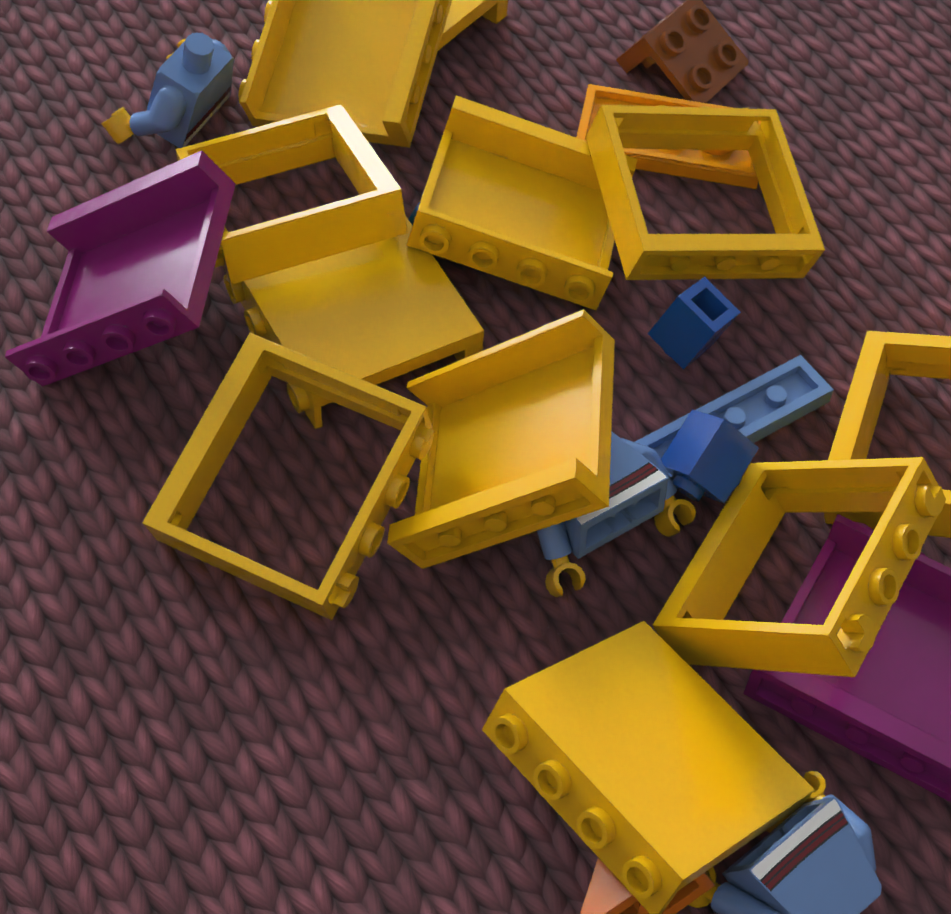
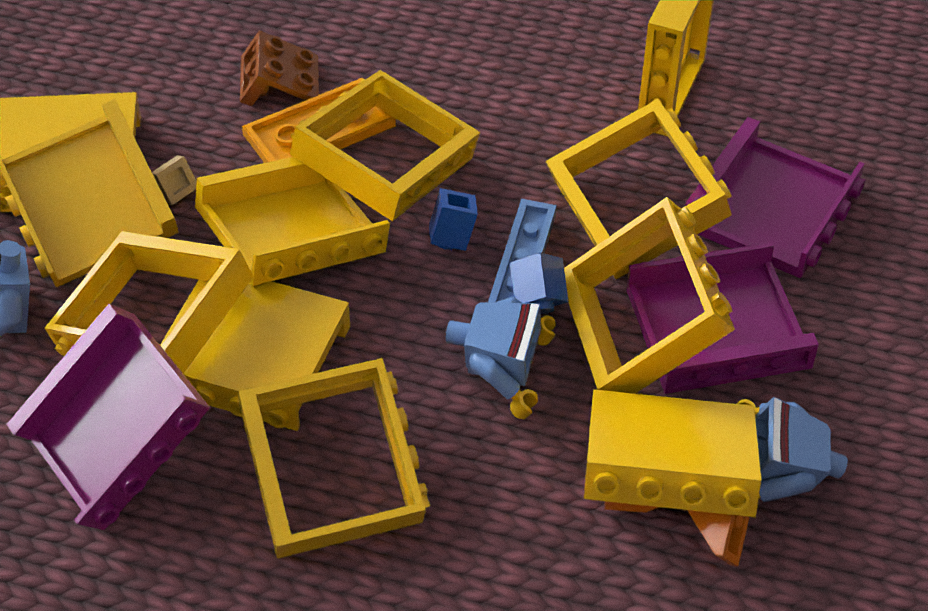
camera: 40 degrees left, 5 degrees down
yellow panel [387,309,615,569] -> none
none -> tan tile [152,155,197,205]

